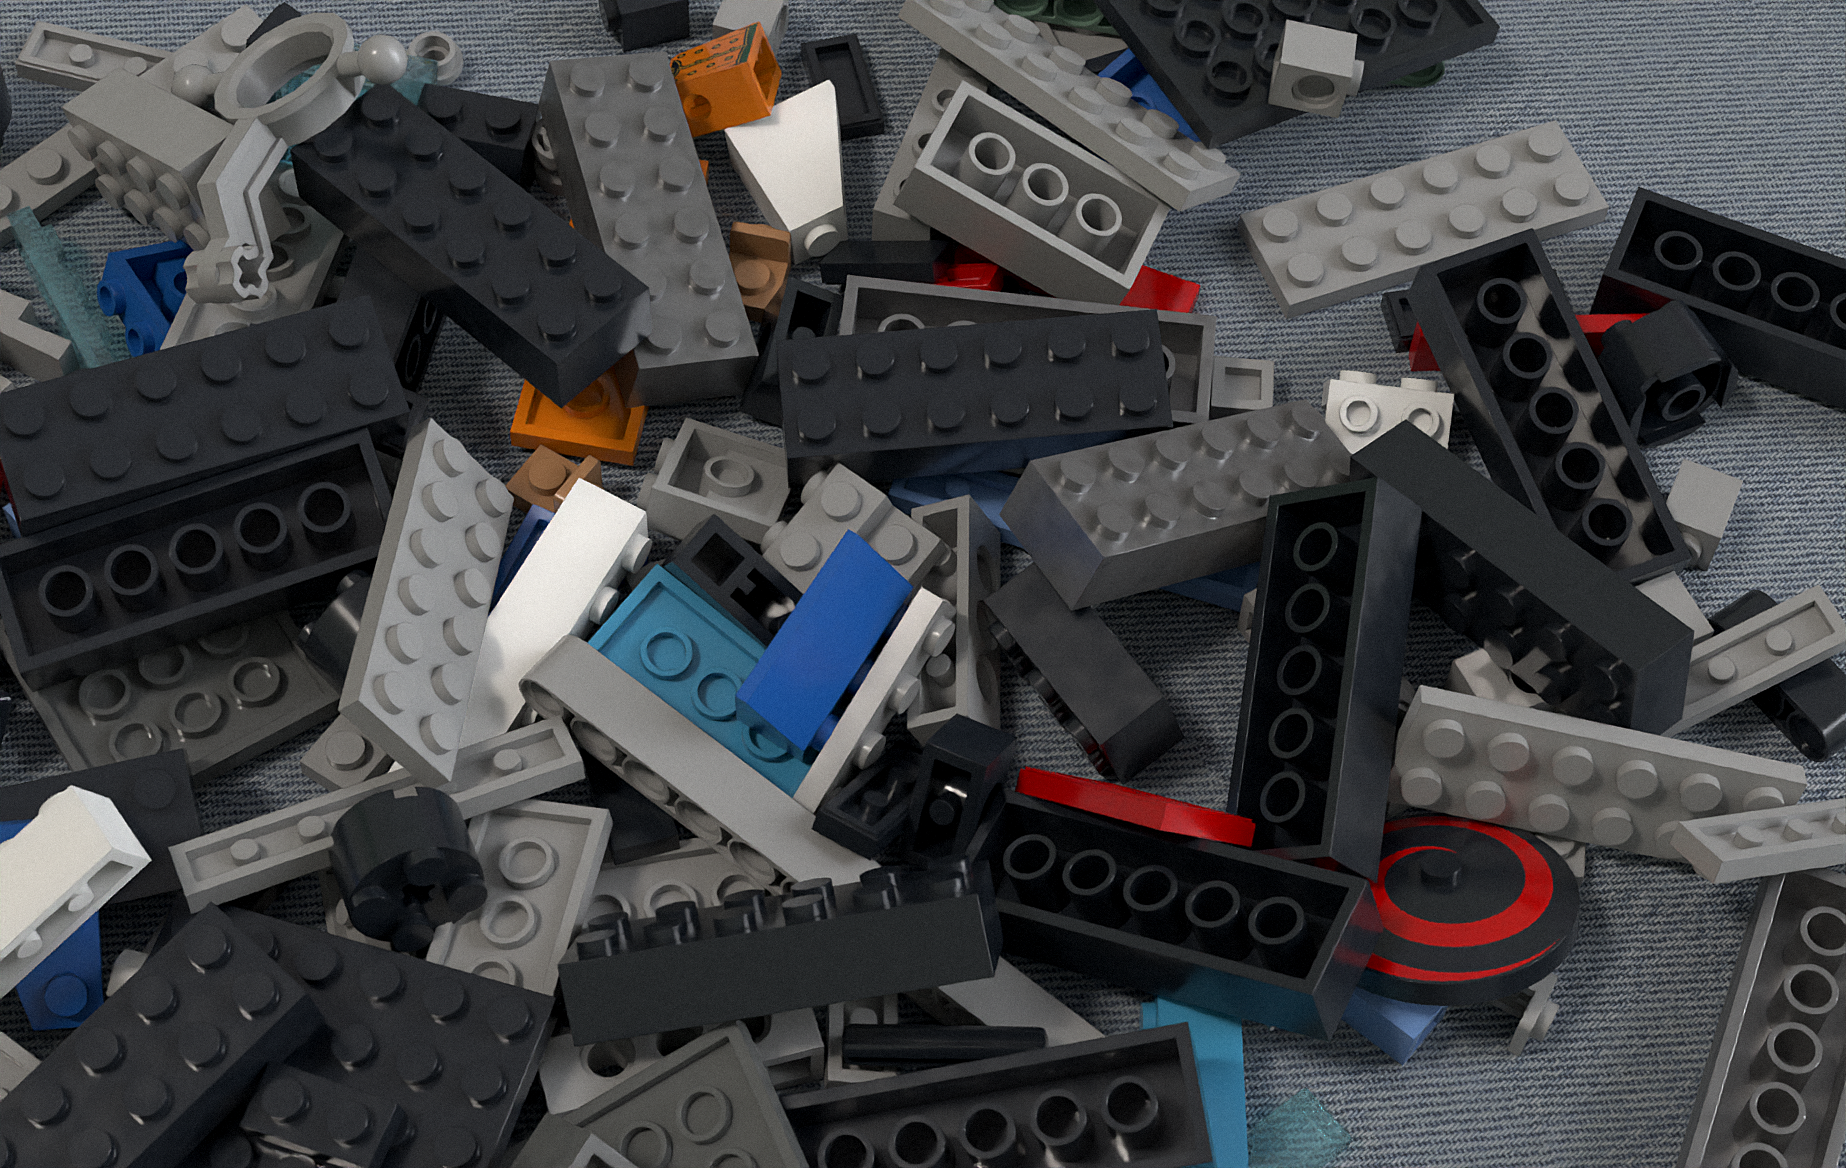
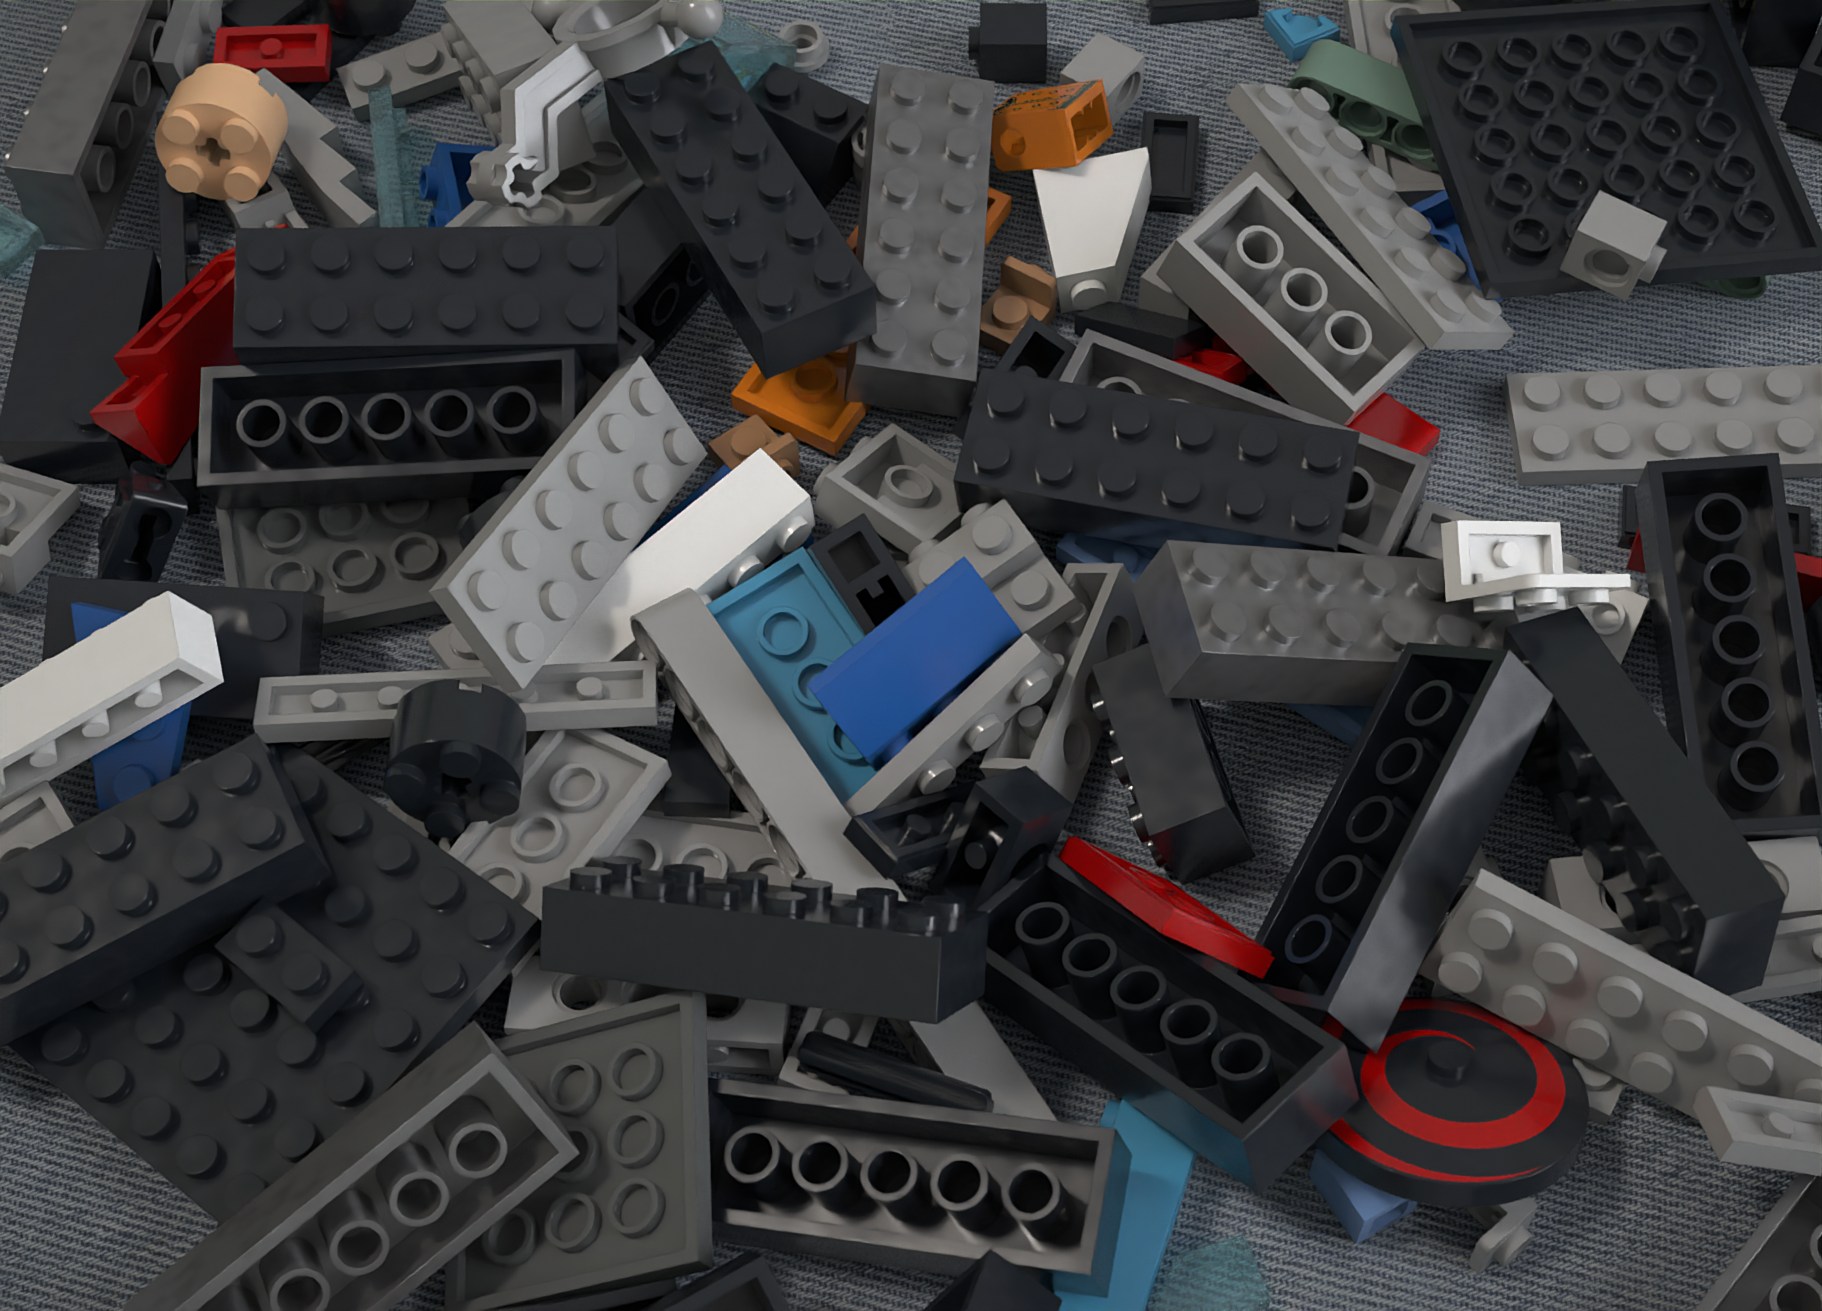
camera: 25 degrees right, 0 degrees up
none -> white bracket [1441,520,1631,614]

